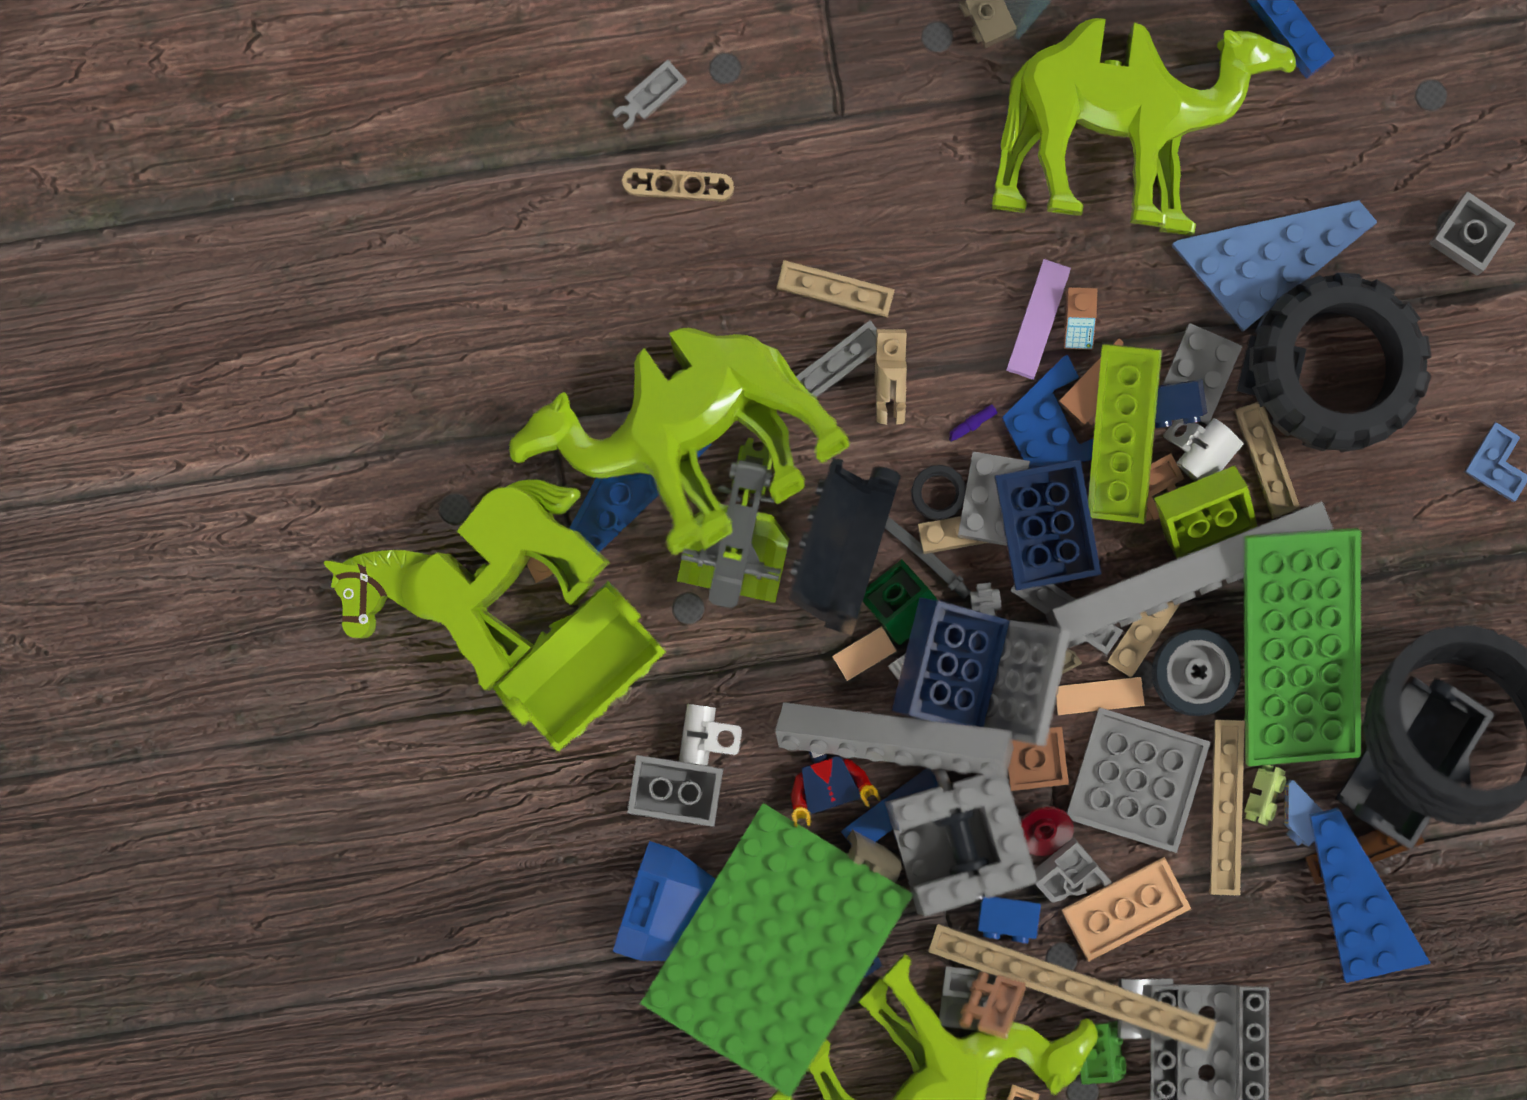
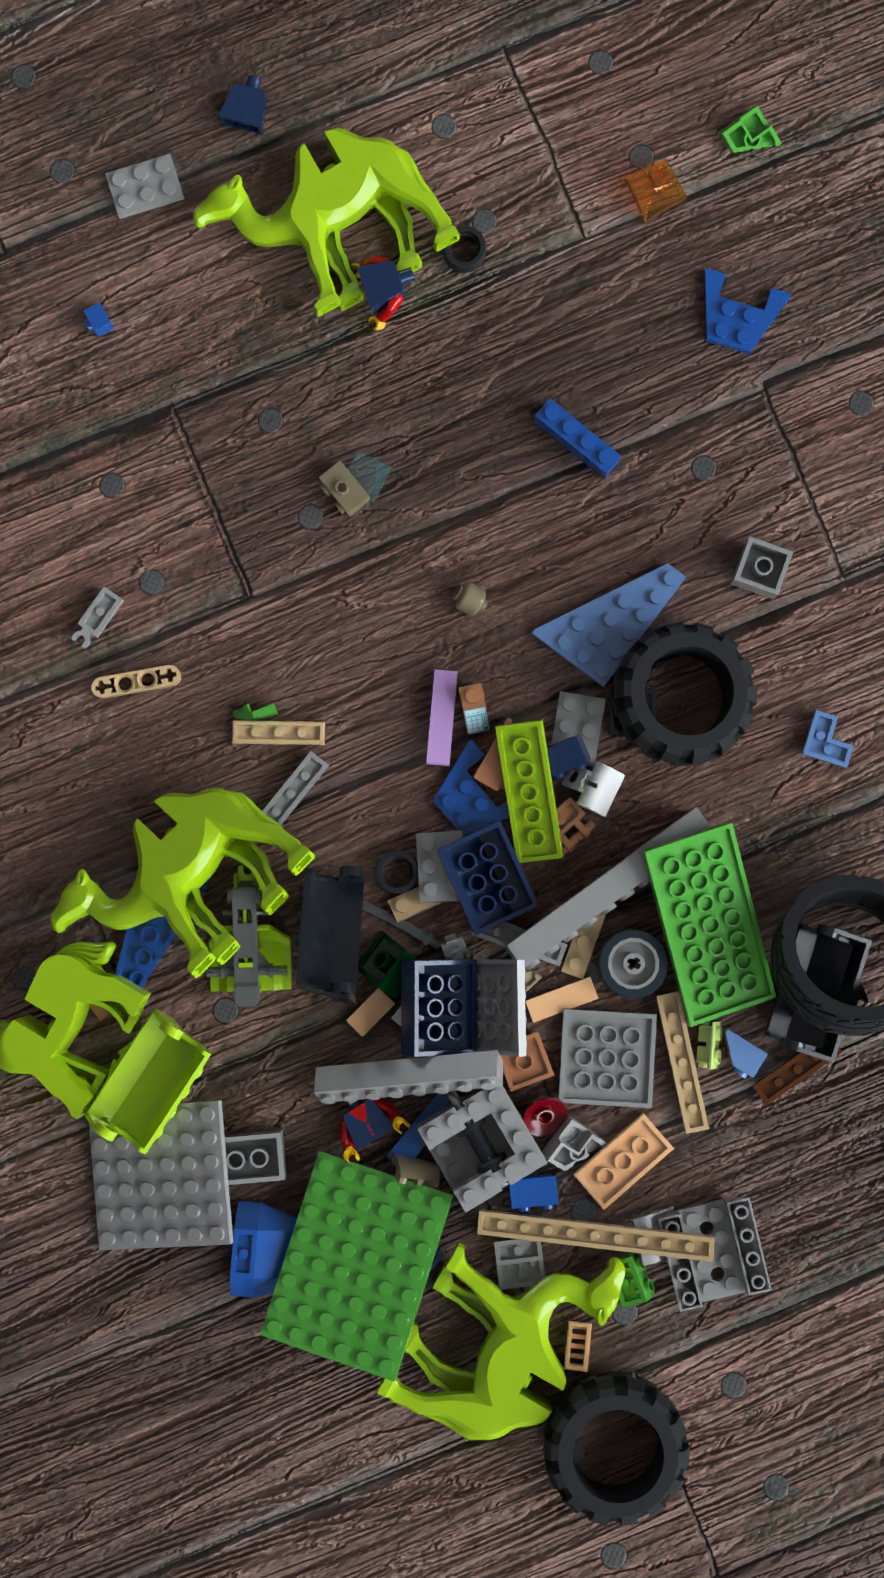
camera: 15 degrees left, 0 degrees up
white piece [679,704,742,766] -> none
tan plate [874,329,907,425] -> none
dark purple piece [949,404,998,442] -> none
nougat plate [959,972,1026,1039] -> none
lime animal [992,18,1296,236] -> none
lime brick [1154,465,1258,560] -> none
tan tile [1234,402,1301,519] -> none
blue wing [1309,808,1430,983] -> none
none -> light grey plate [89,1100,233,1250]
none -> bright green slope [232,704,278,720]
none -> dark tan head [452,582,488,616]

